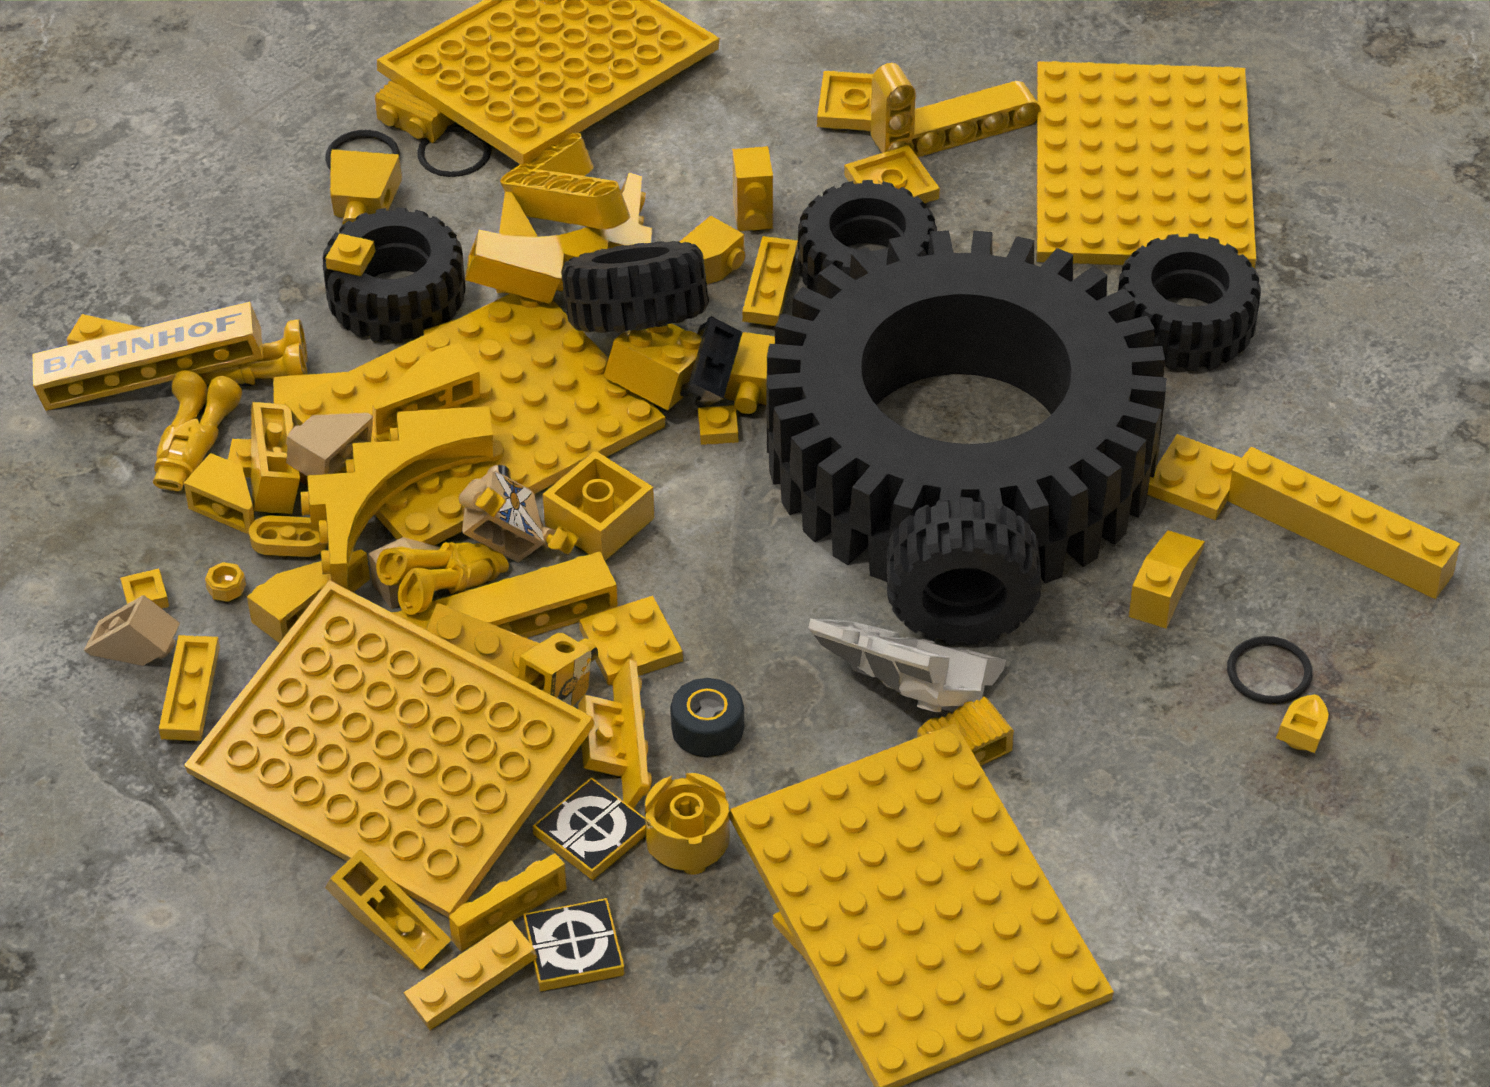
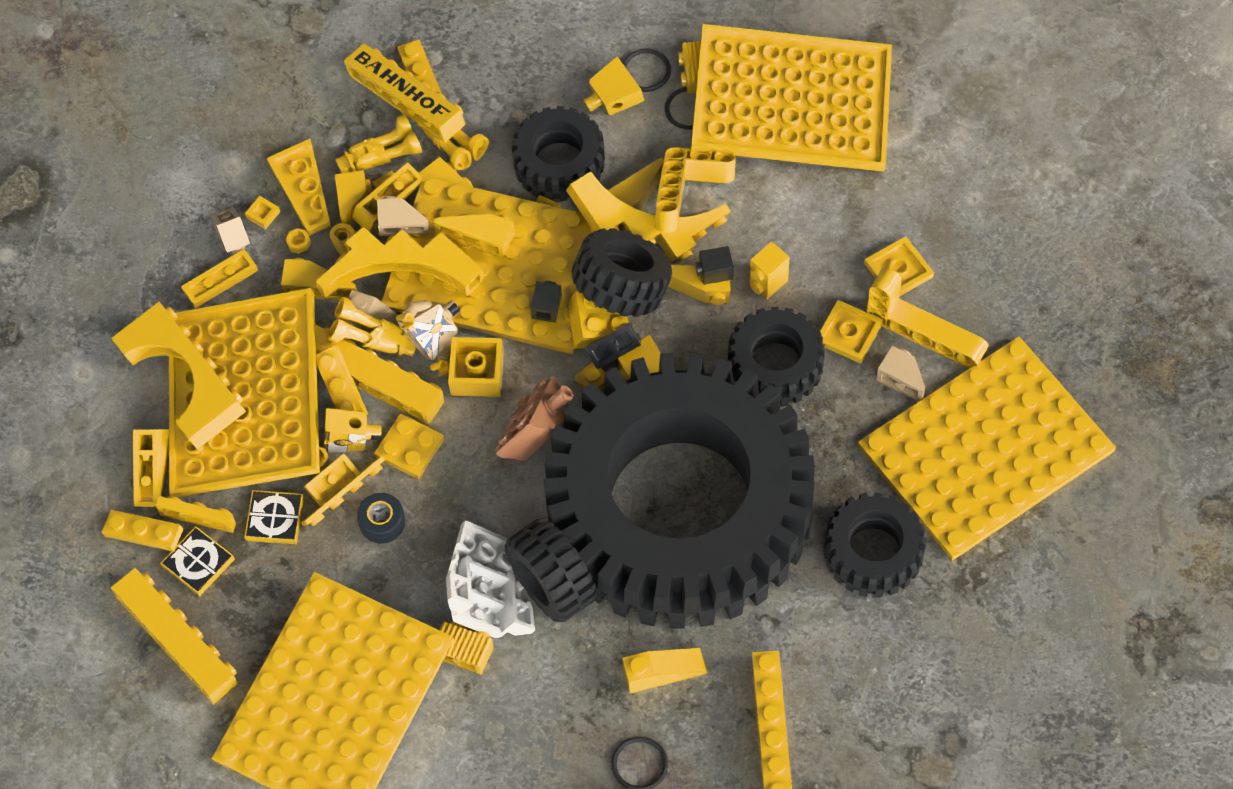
camera: 55 degrees right, 15 degrees up
yellow plate [325,234,375,276] -> none
yellow brick [645,773,730,875] -> none
yellow plate [742,236,798,326] -> none
yellow plate [1148,434,1241,521] -> none
none -> yellow arch [111,302,246,450]
none -> yellow brick [111,568,238,705]
none -> yellow wing [267,139,331,236]
none -> nougat slope [495,376,574,461]
none -> pearl dark grey brick [530,281,562,323]
none -> pearl dark grey brick [695,246,734,285]
none -> tan slope [876,346,925,402]

